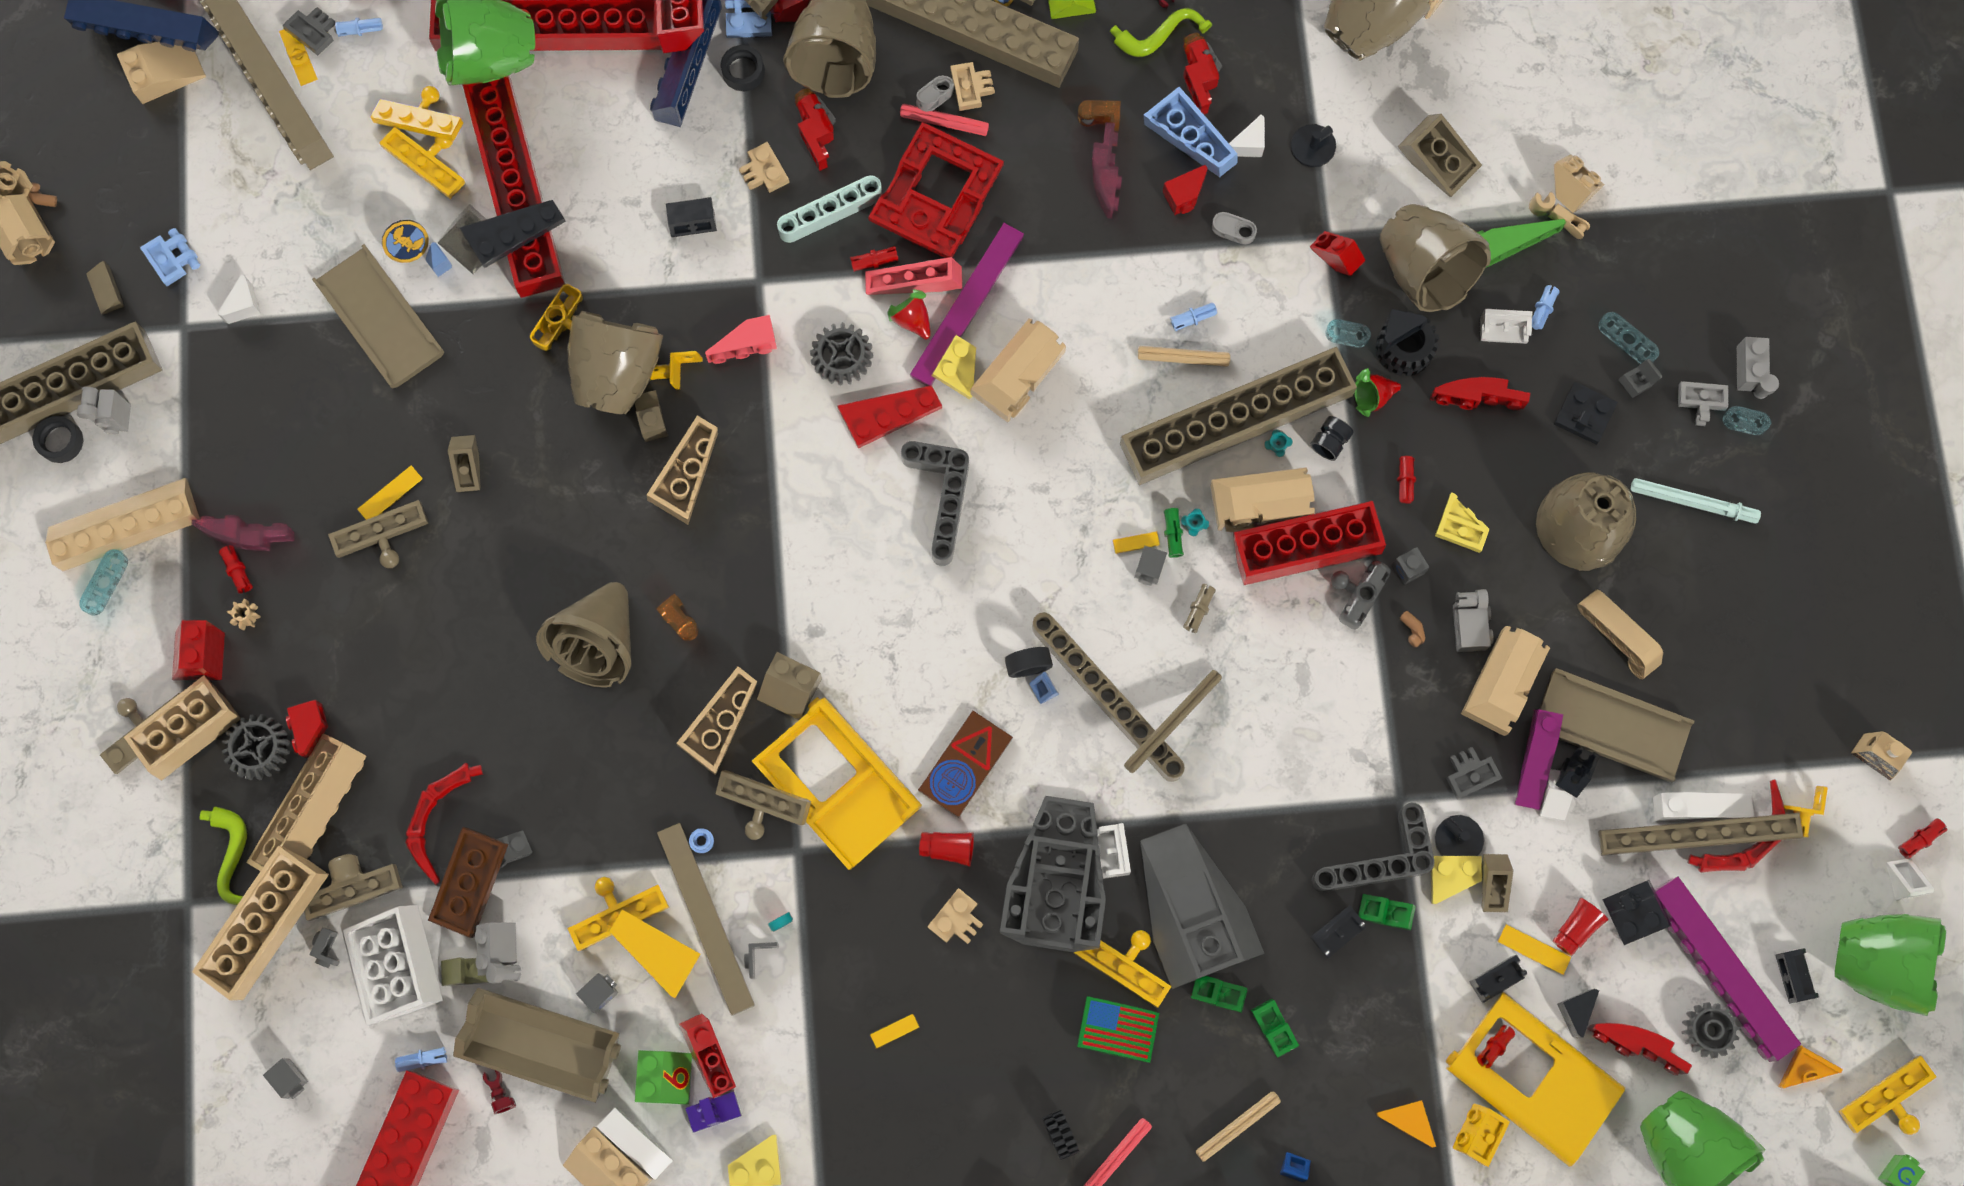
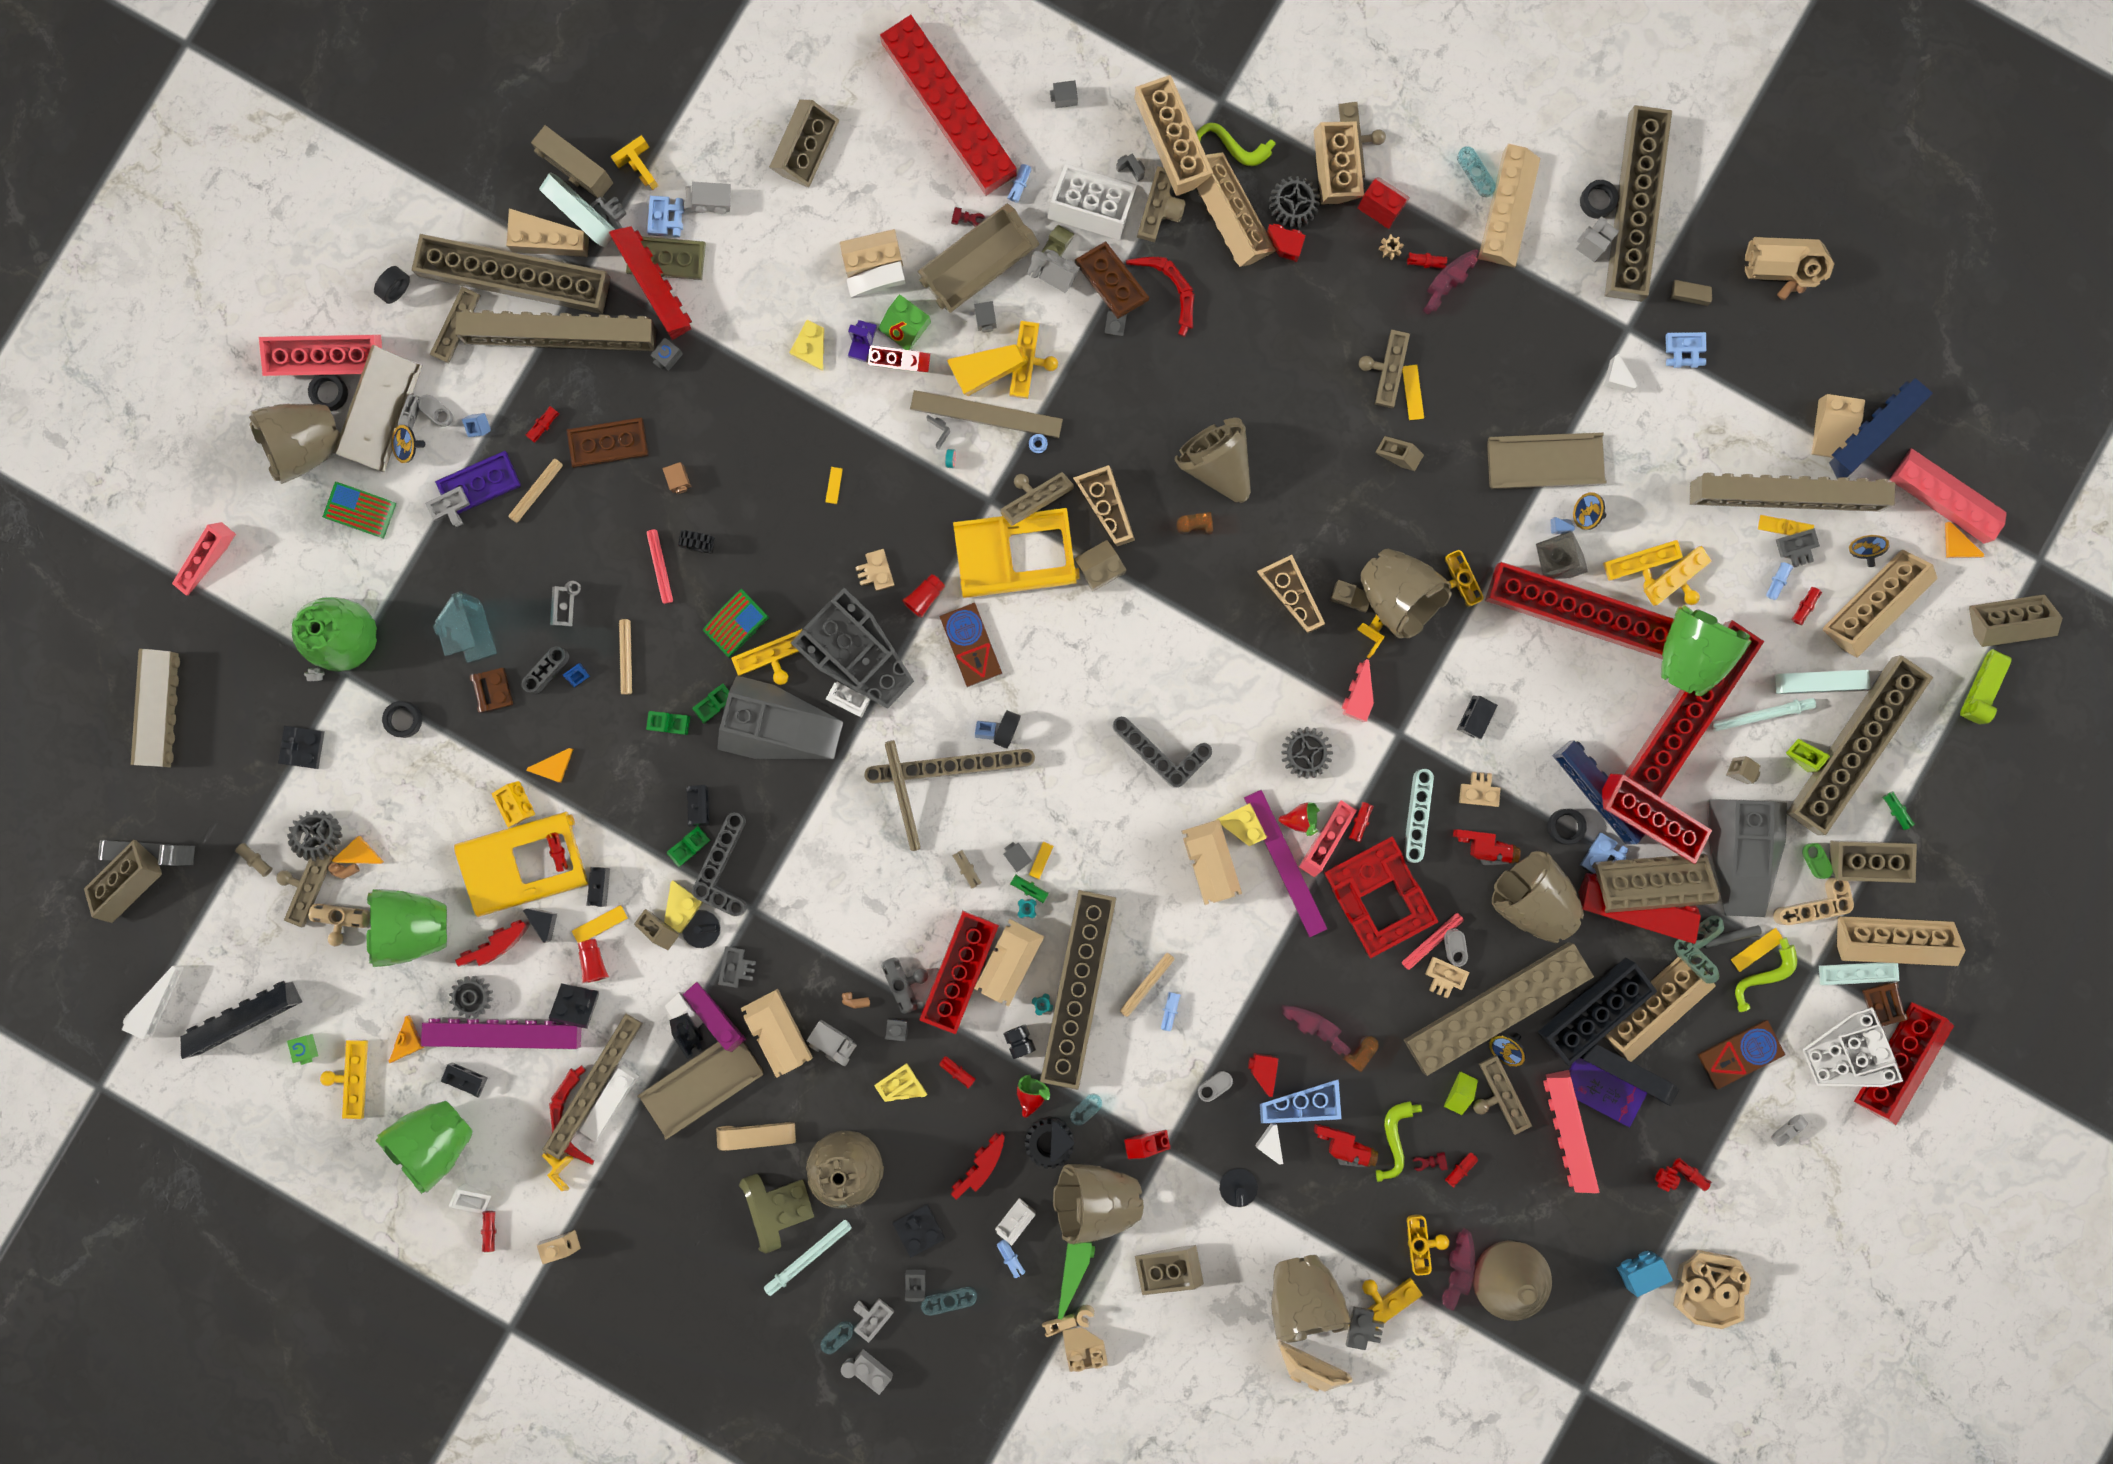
camera: 125 degrees right, 10 degrees up
black wing [459,200,566,268] -> none
red wing [837,385,942,449] -> none
none -> olive piece [739,1174,814,1254]

